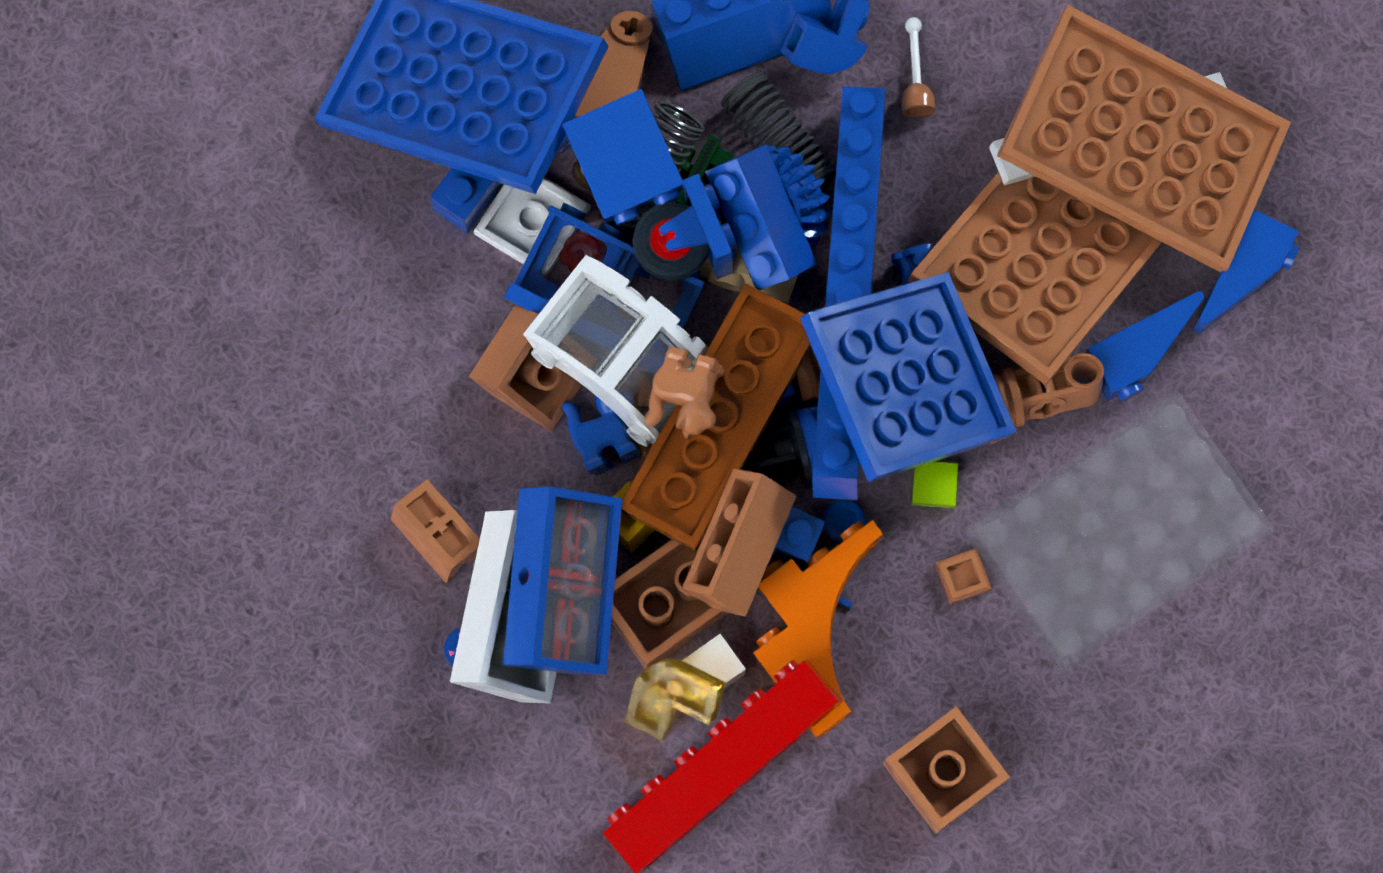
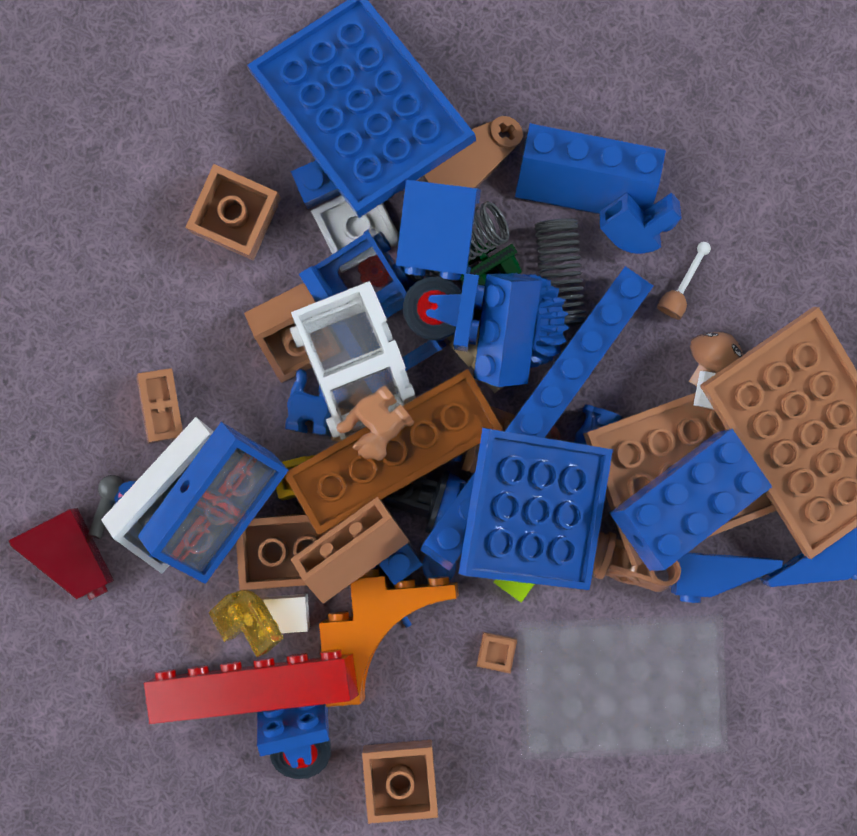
camera: 30 degrees right, 10 degrees up
none -> dark red slope [8,508,114,601]
none -> dark grey bar [88,475,124,539]
none -> nougat brick [185,164,281,261]
none -> blue plate [257,704,331,779]
none -> blue brick [610,429,772,571]
none -> nougat piece [689,332,744,387]

